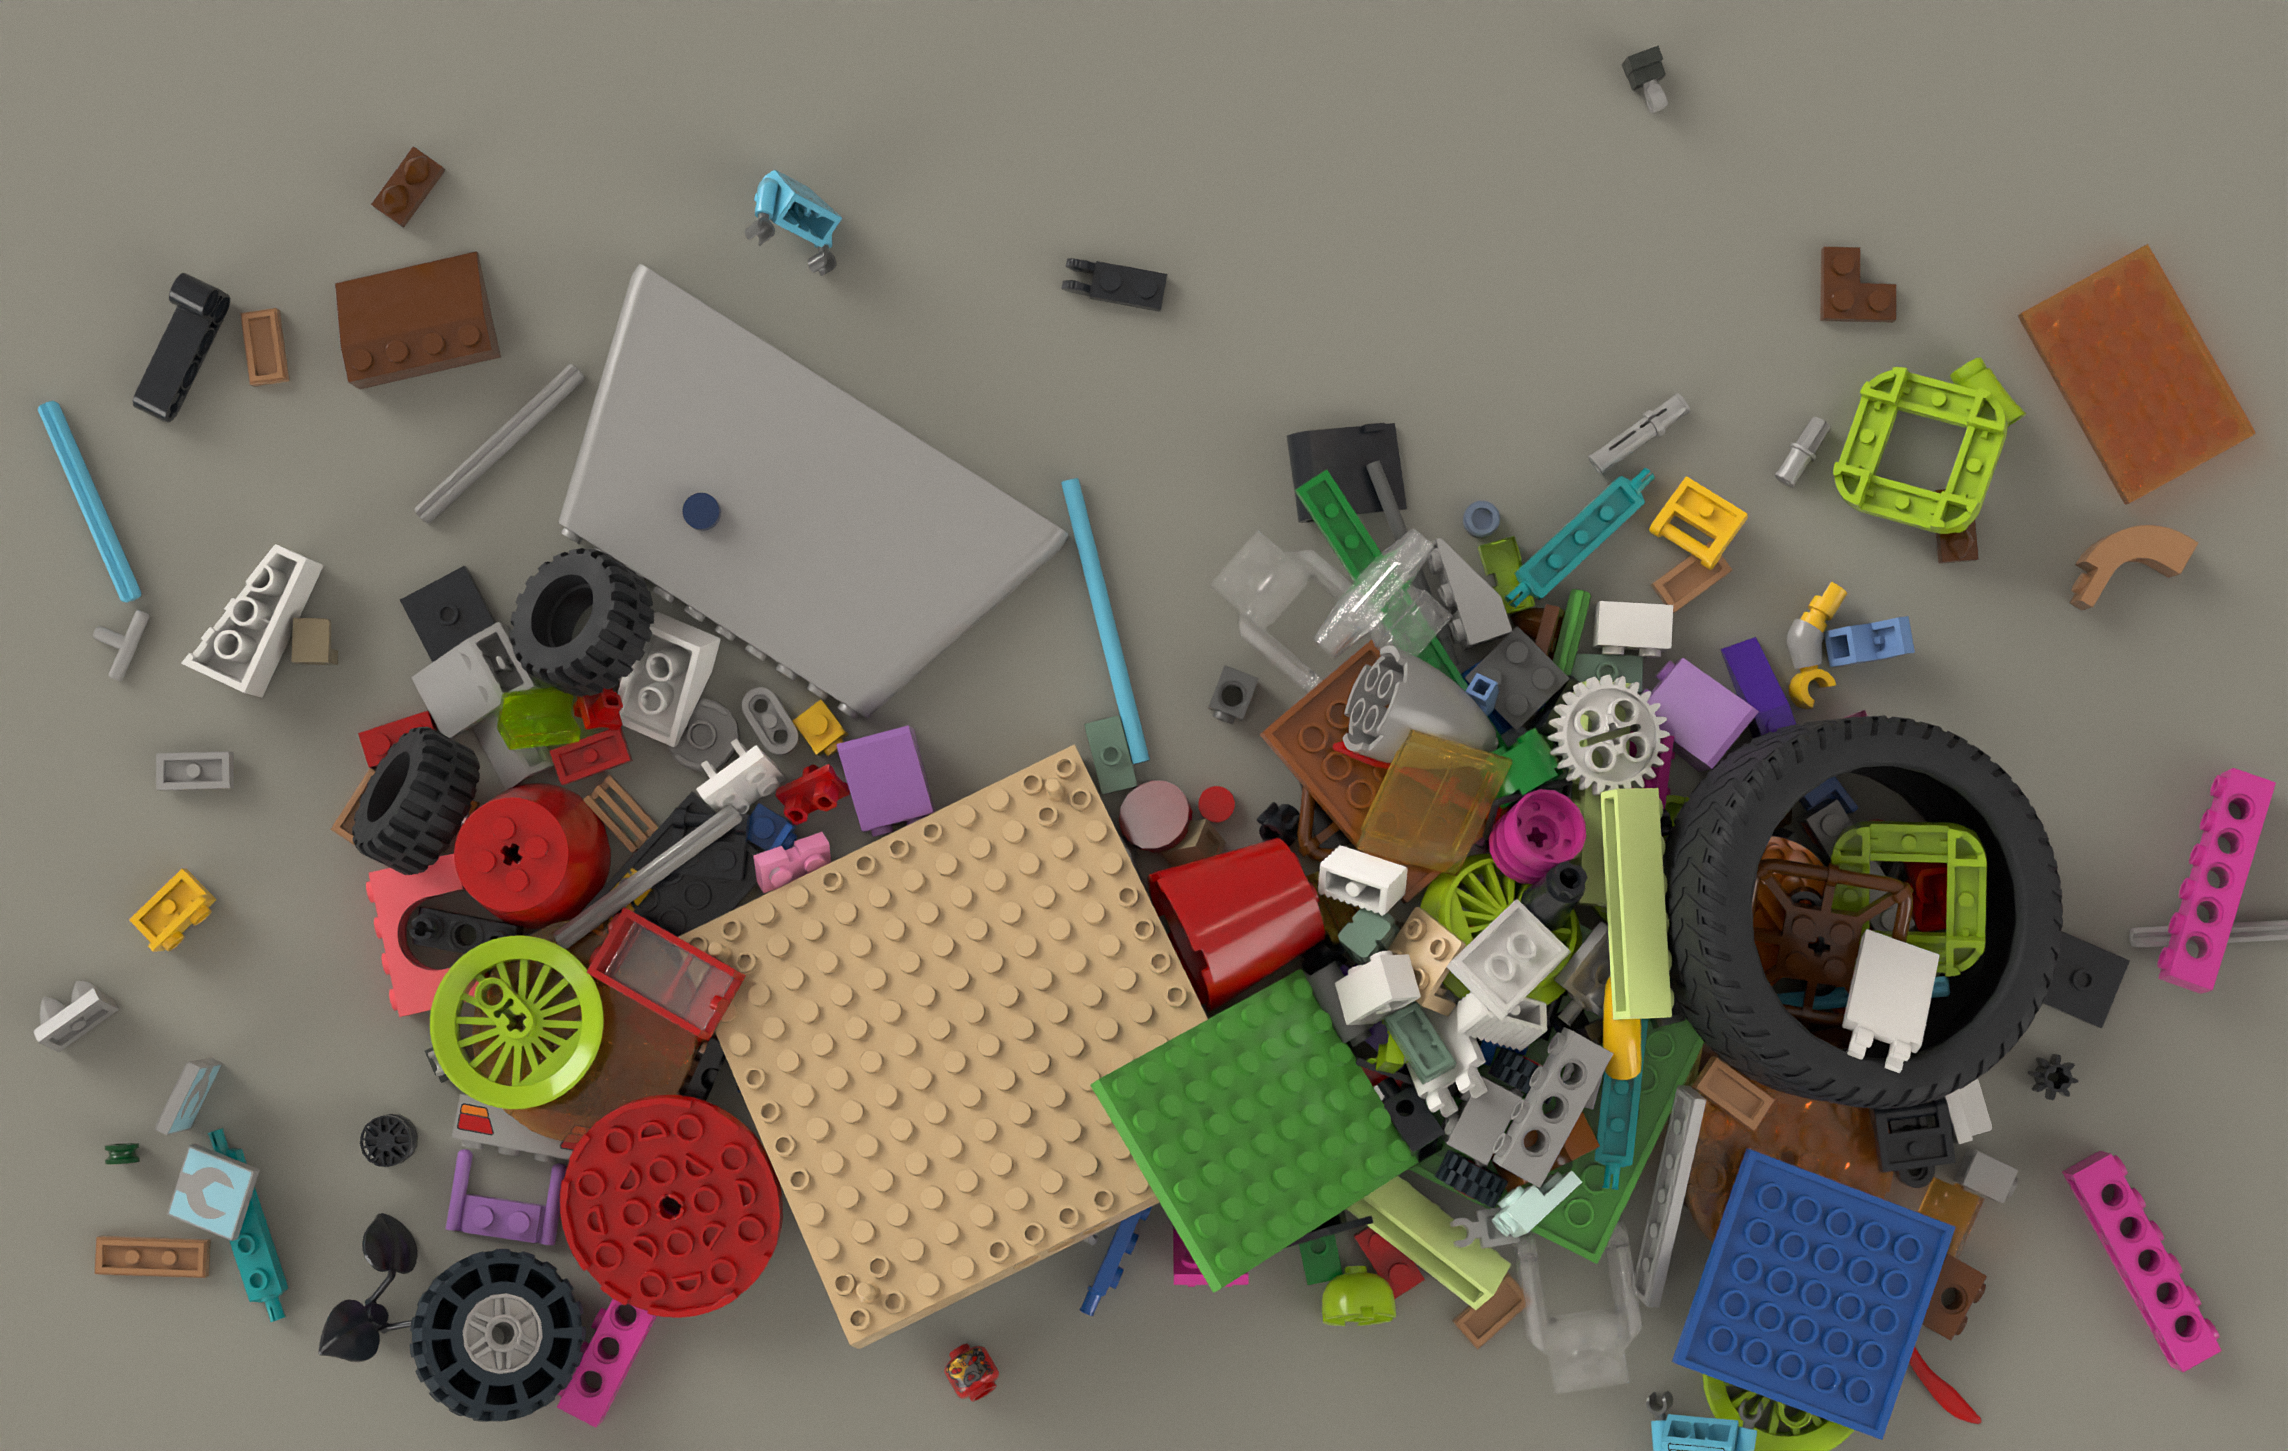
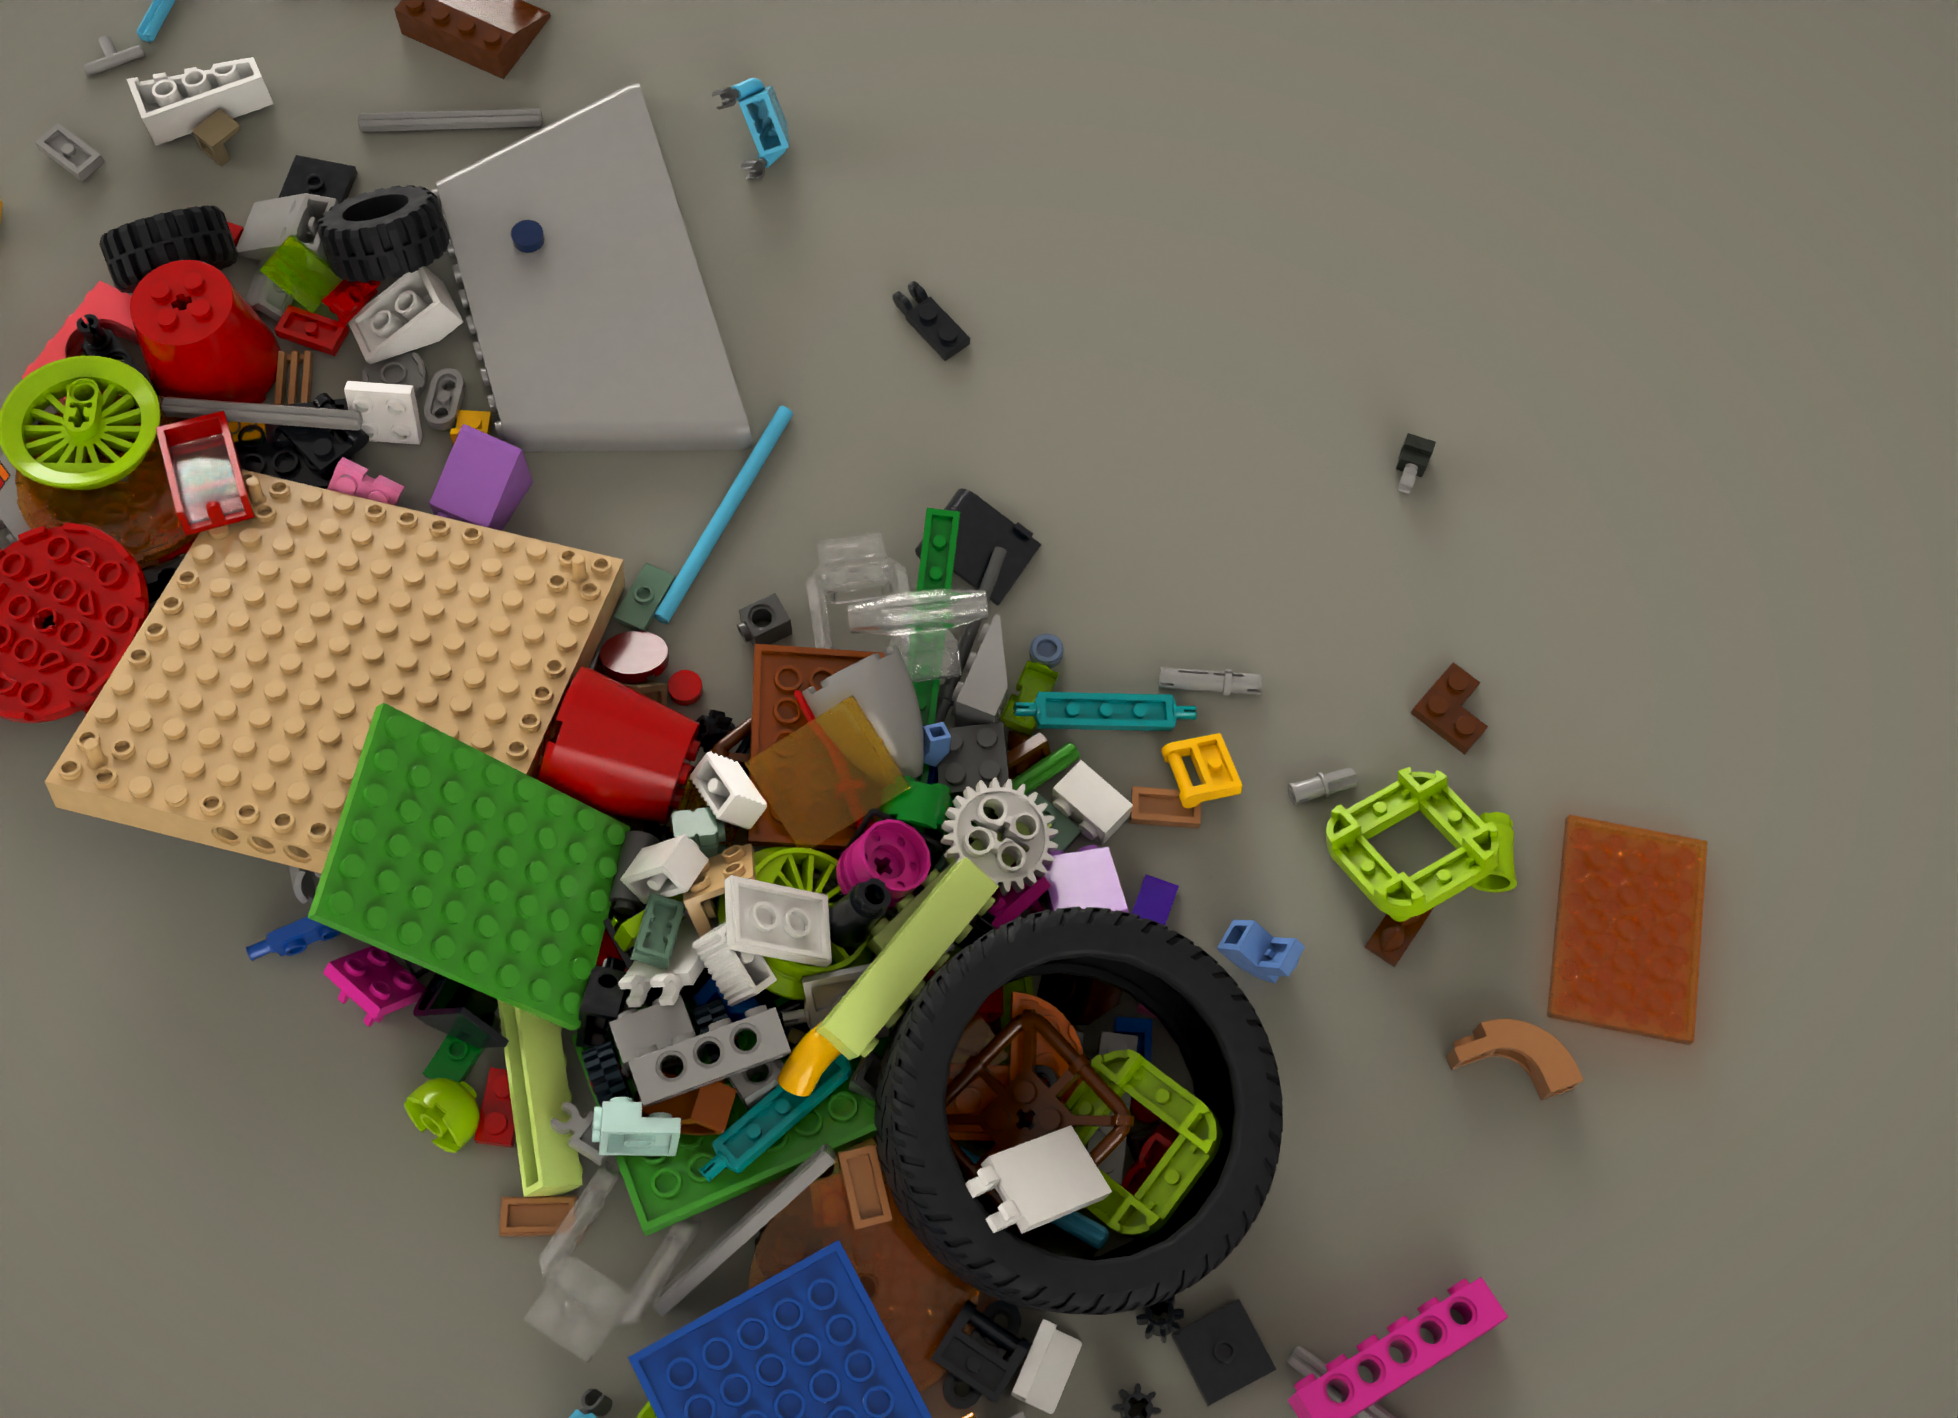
camera: 35 degrees right, 20 degrees down
blue bracket [748,803,798,851] -> none
red hips [775,764,850,825] -> none
head [944,1343,999,1402] -> none
yellow piece [1786,582,1847,710] -> none

